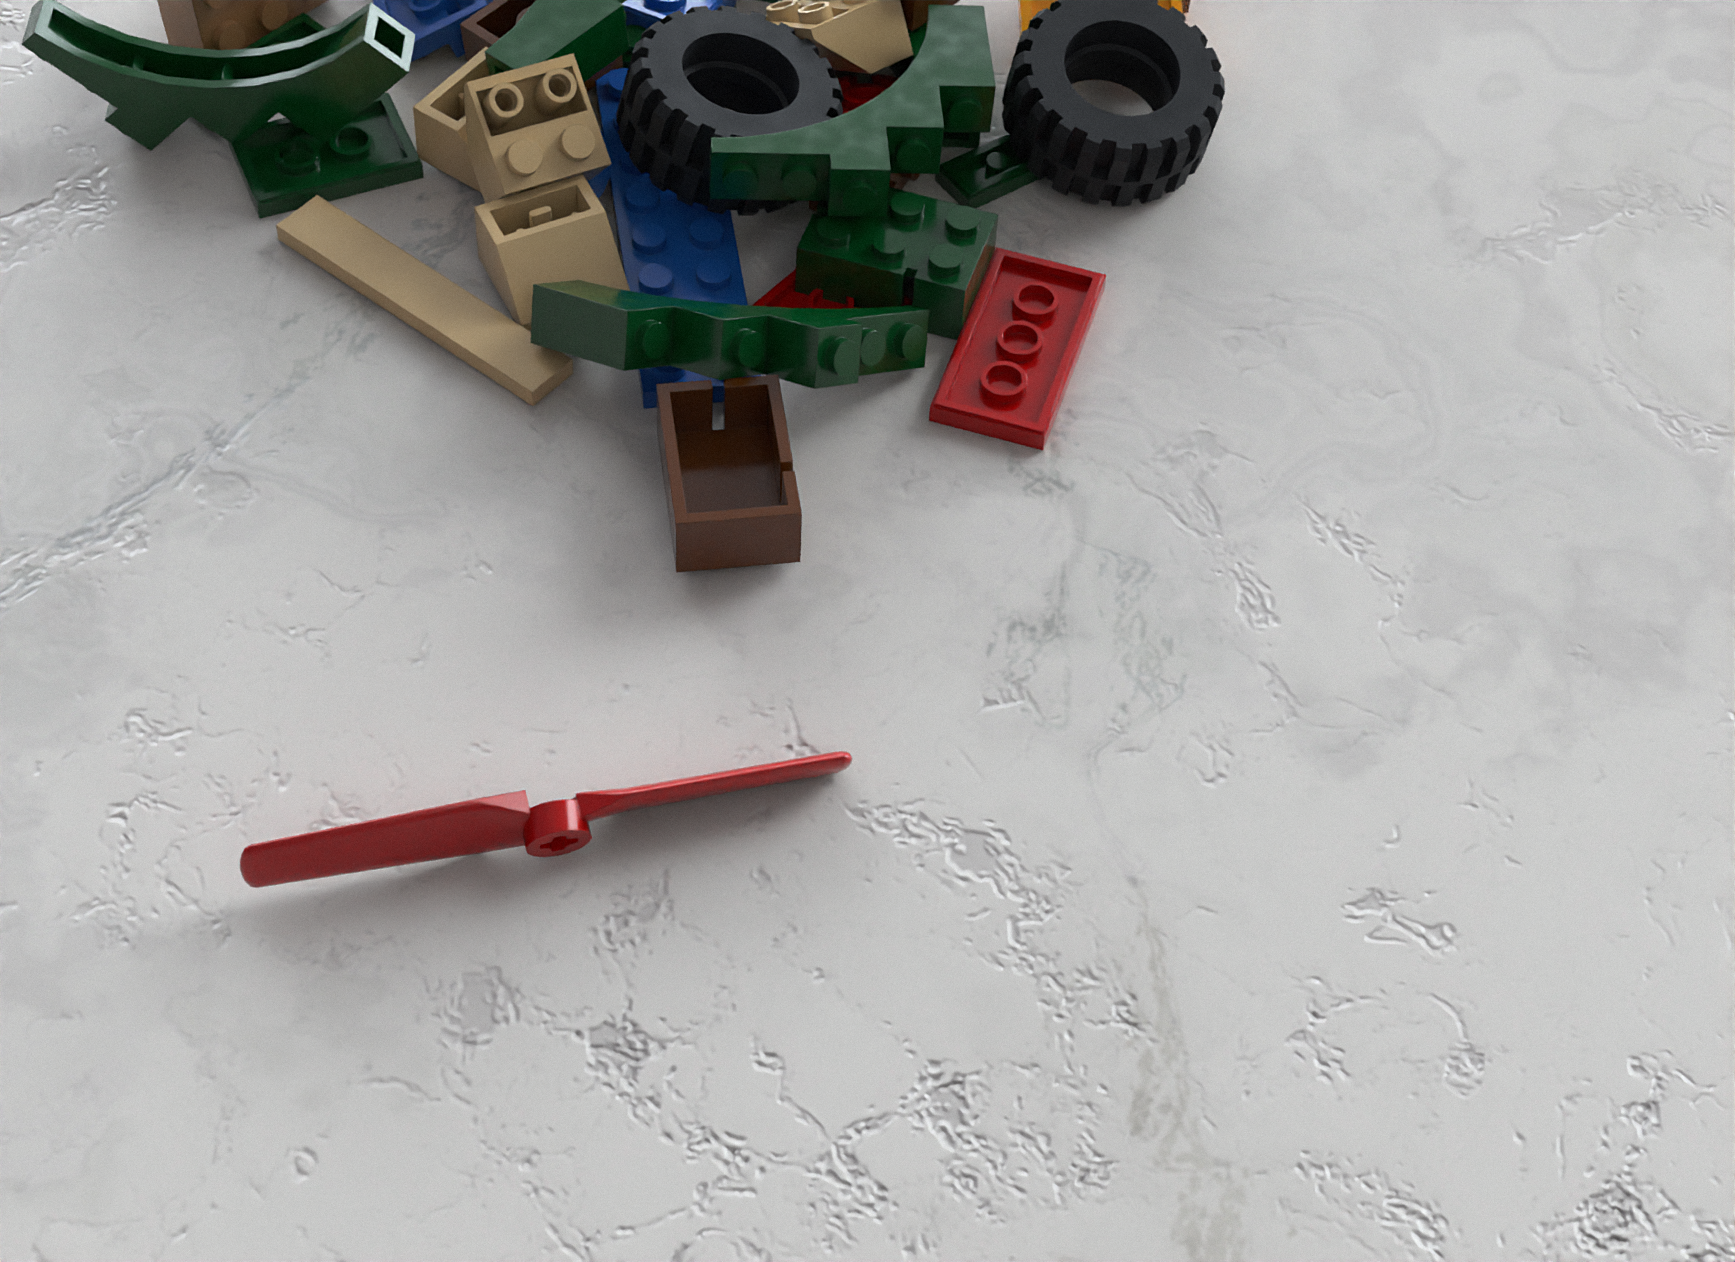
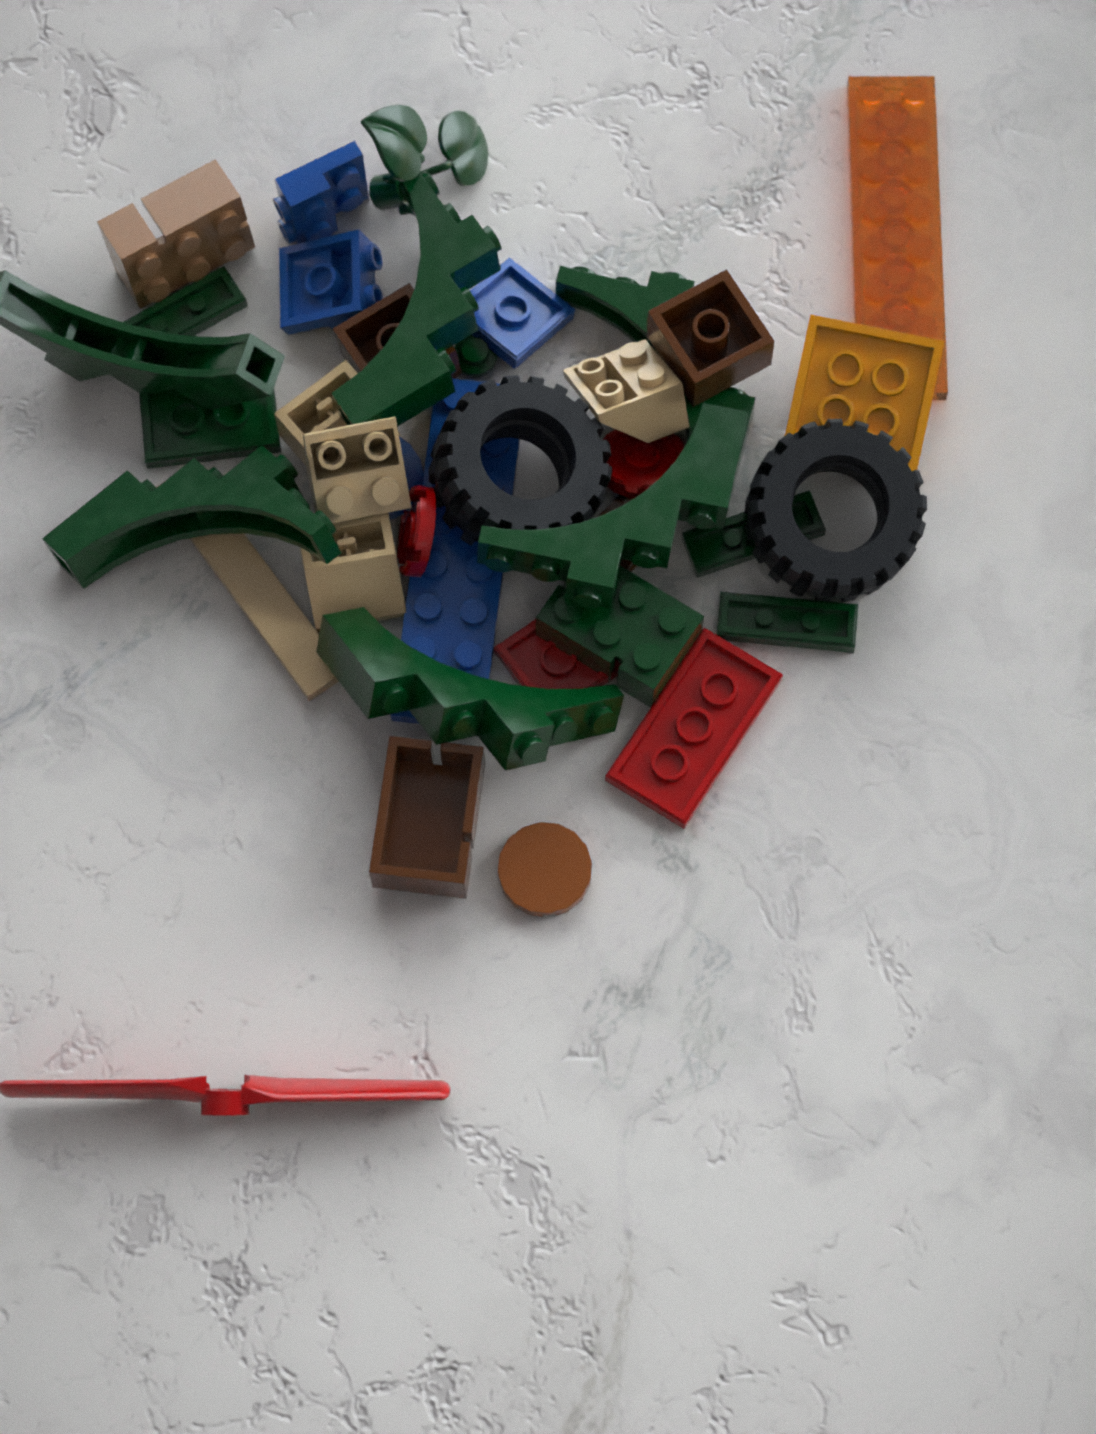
camera: 20 degrees right, 20 degrees up
none -> dark green arch [42,445,341,589]
none -> red tile [397,485,436,578]
none -> dark orange tile [498,822,592,917]
none -> dark green tile [716,591,859,653]

